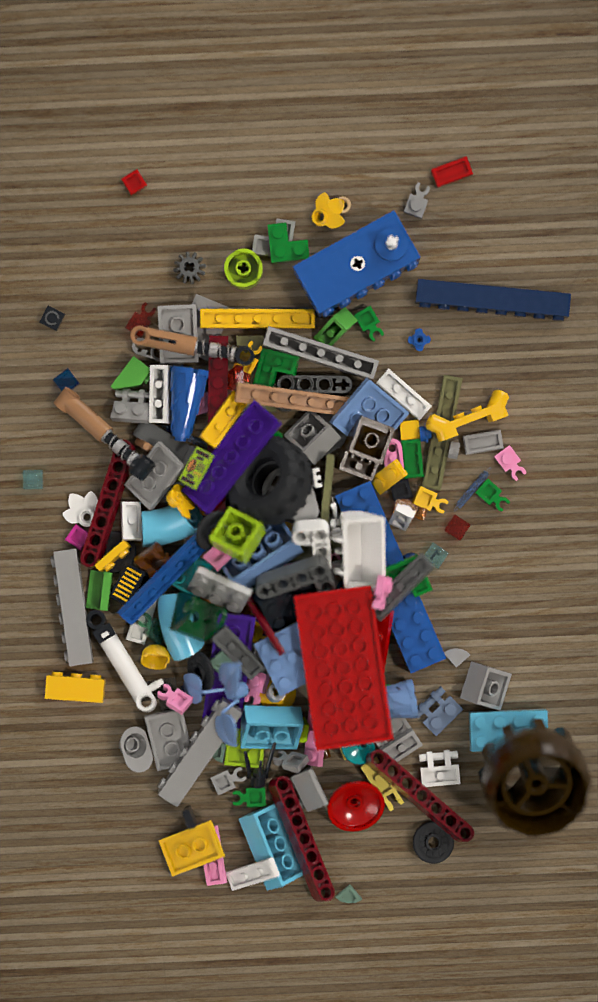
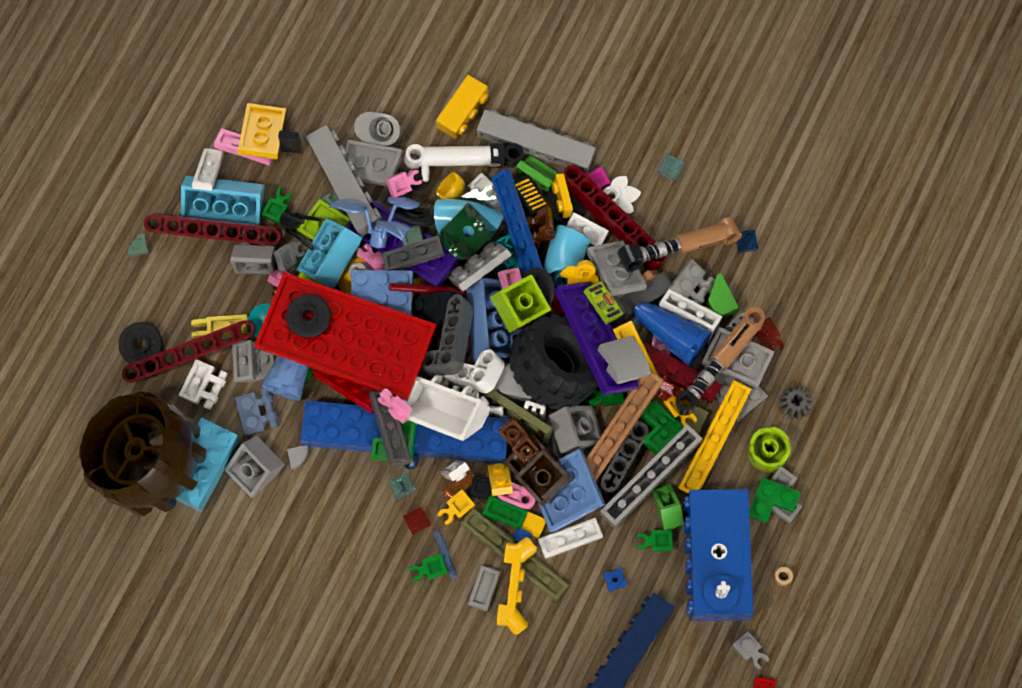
camera: 115 degrees right, 15 degrees down
black tile [39,306,66,331] -> none
red tile [121,169,147,196] -> none
light grey plate [210,767,247,796] -> none
yellow plate [312,192,345,229] -> none
red dish [327,781,385,832] -> none
light grey axle [447,441,460,460] -> none
bright pink plate [494,445,526,481] -> none
none -> black wheel [286,294,331,338]
none -> reddish brown slope [498,417,541,464]
none -> light grey slope [598,336,651,384]

